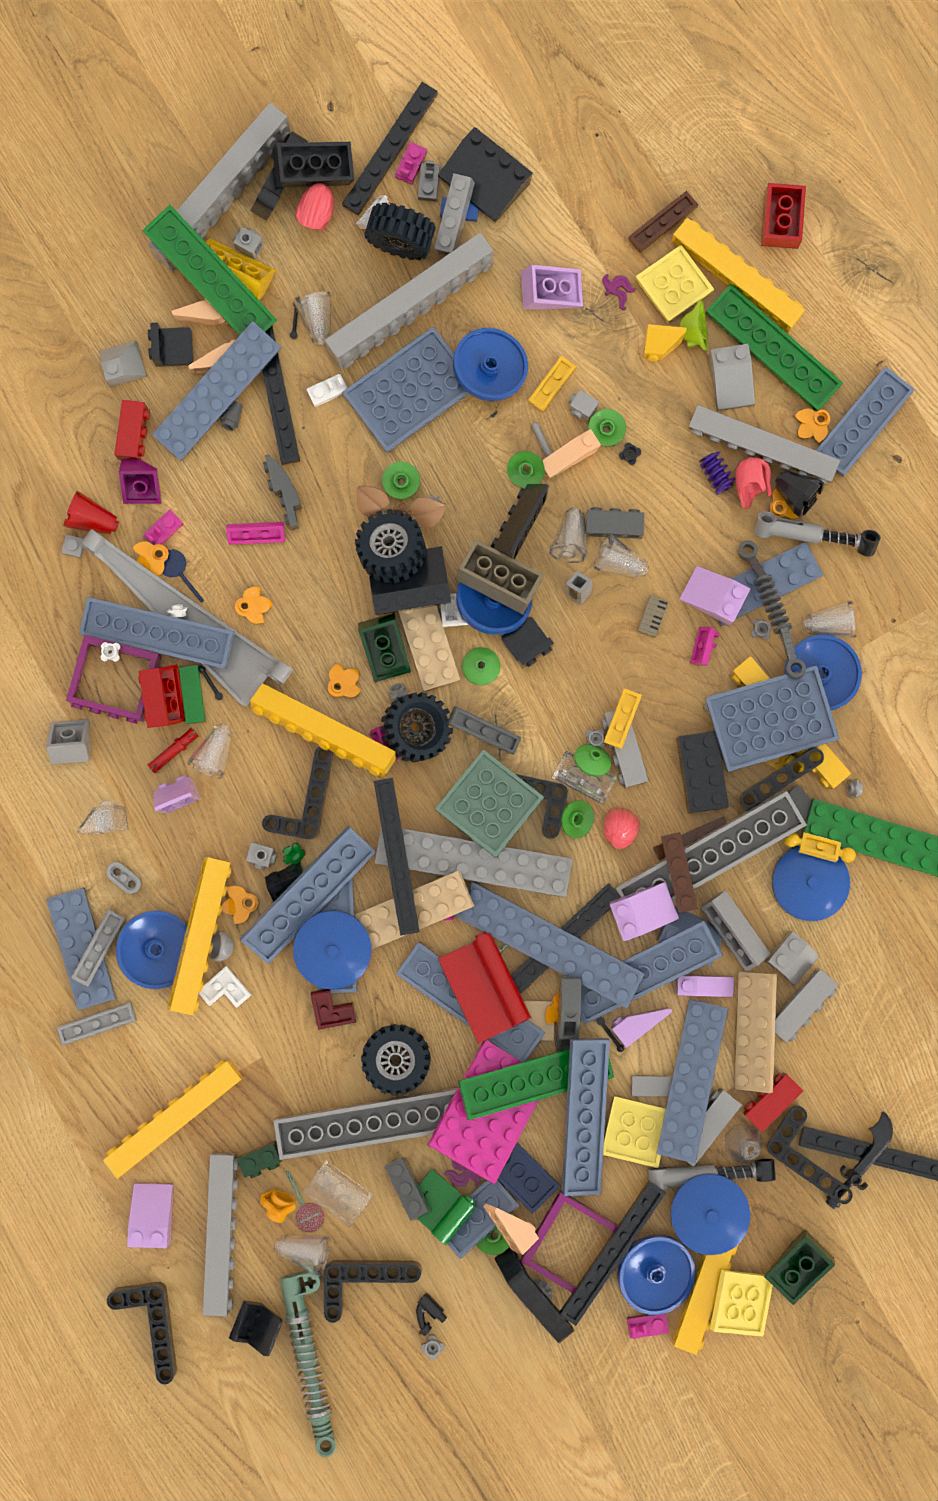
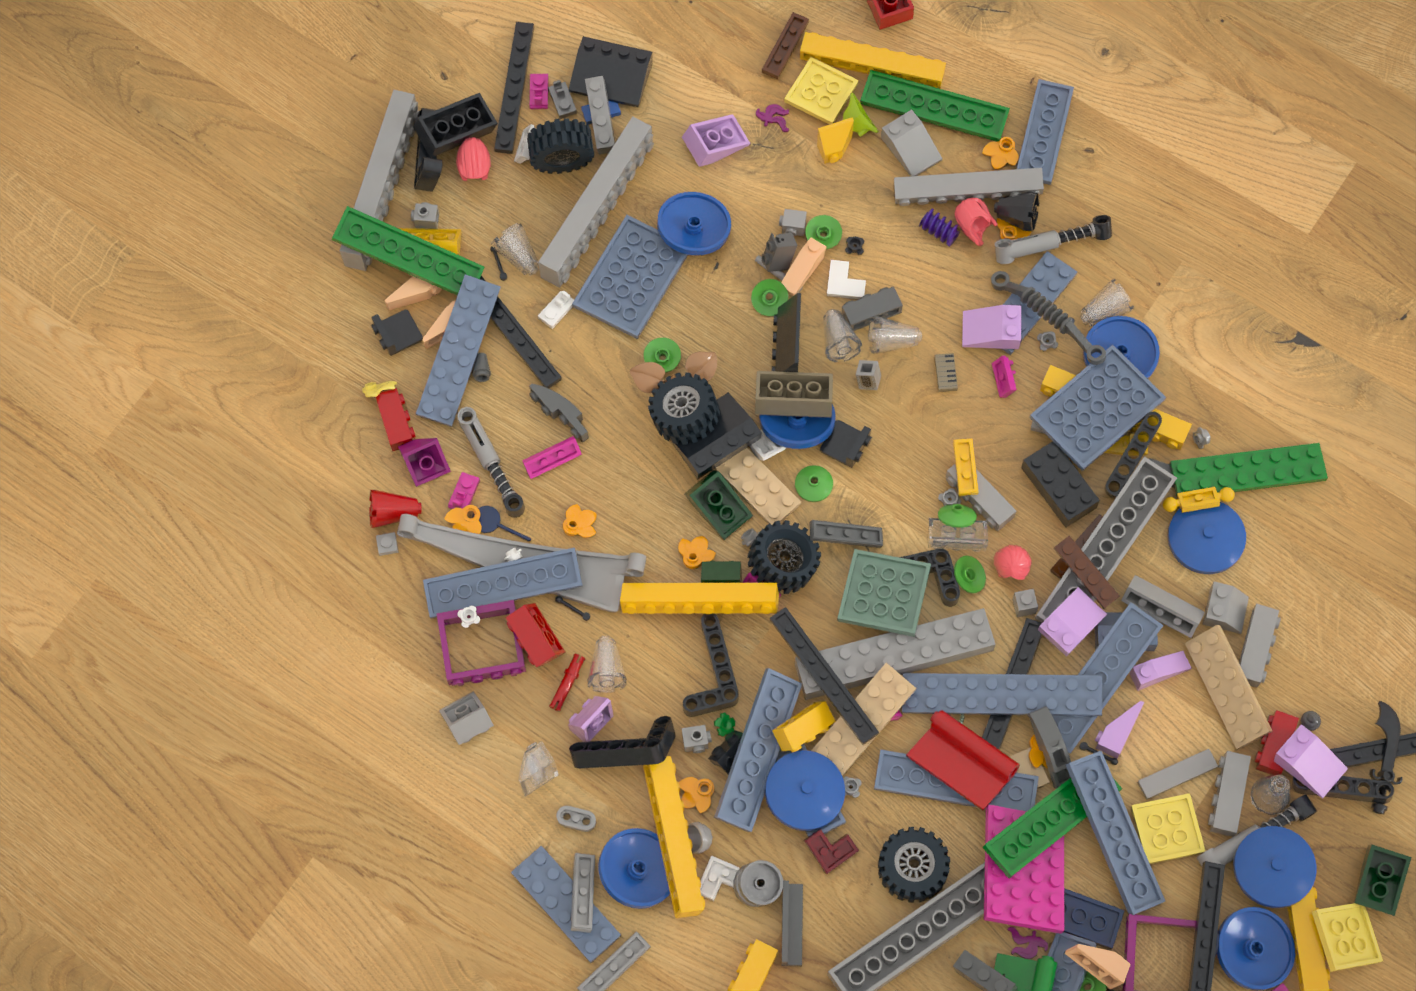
camera: 25 degrees left, 15 degrees down
light grey slope [100,340,147,387] -> none
green tile [179,665,206,725] -> none
yellow tile [528,356,576,413] -> none
sand blue plate [656,999,728,1163] -> none
none -> light yellow plate [362,381,397,397]
none -> piece [457,407,525,518]
none -> black beam [569,716,676,769]
none -> dark green brick [701,561,742,583]
none -> flat silver wheel [733,860,783,907]
none -> dark grey hinge [762,231,798,272]
none -> yellow brick [772,701,836,752]
none -> dark grey fence [782,880,803,966]
none -> white tile [827,260,866,300]
none -> light grey plate [843,776,861,798]
none -> light grey brick [1012,589,1038,617]
none -> lavender slope [1274,725,1348,799]
none -> dark grey plate [1300,711,1321,731]

